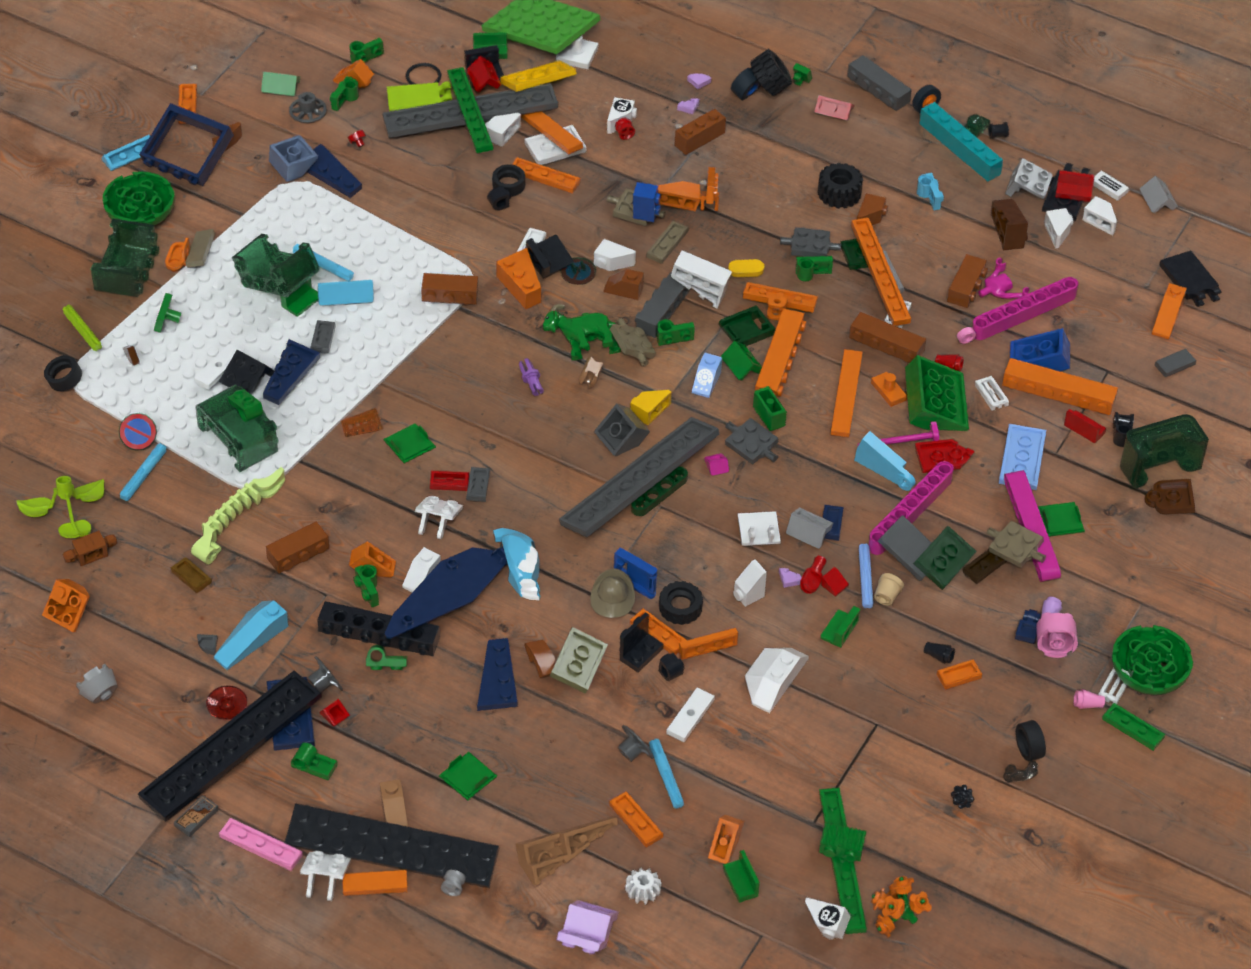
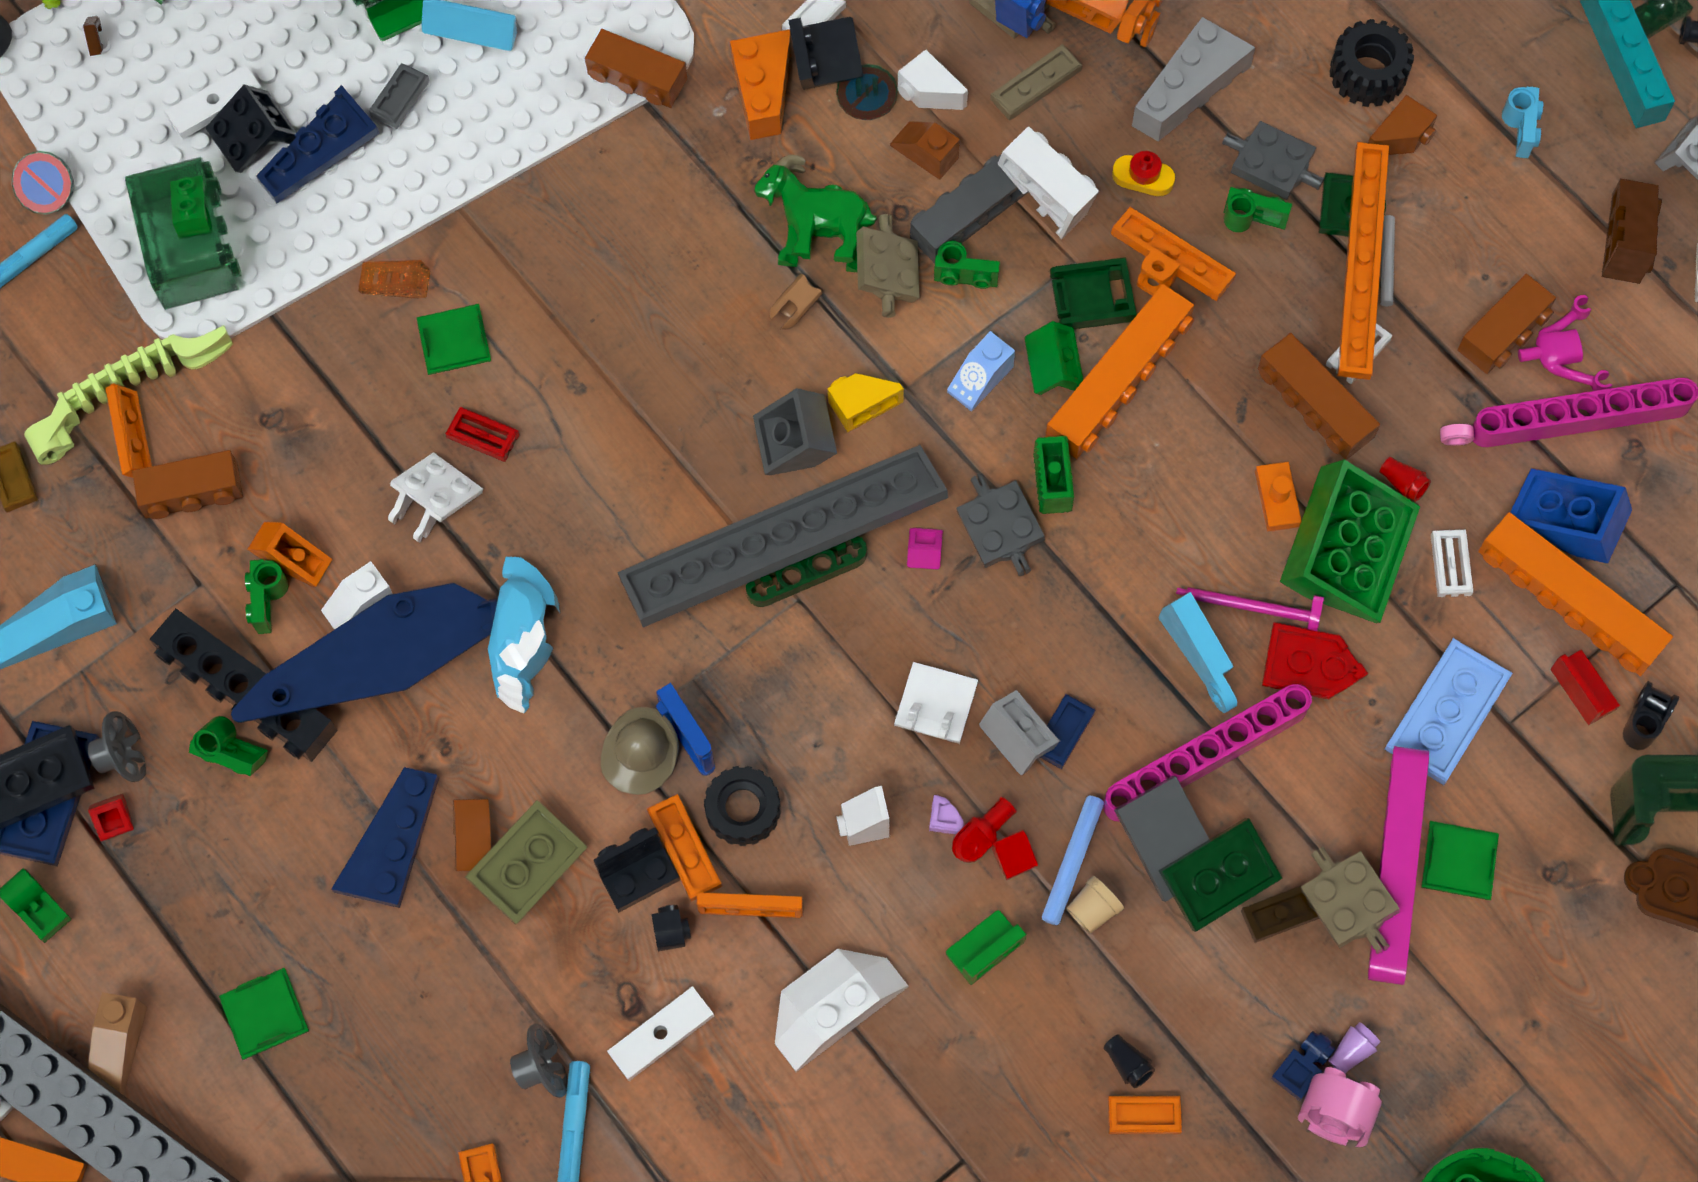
camera: 25 degrees right, 20 degrees up
dark grey plate [466,467,490,502] -> none
medium lavender arm [519,358,544,396] -> none
orange tile [831,349,863,437] -> none
none -> orange tile [105,383,152,478]
none -> red tile [1129,151,1162,185]
none -> light grey wedge [1132,17,1255,141]

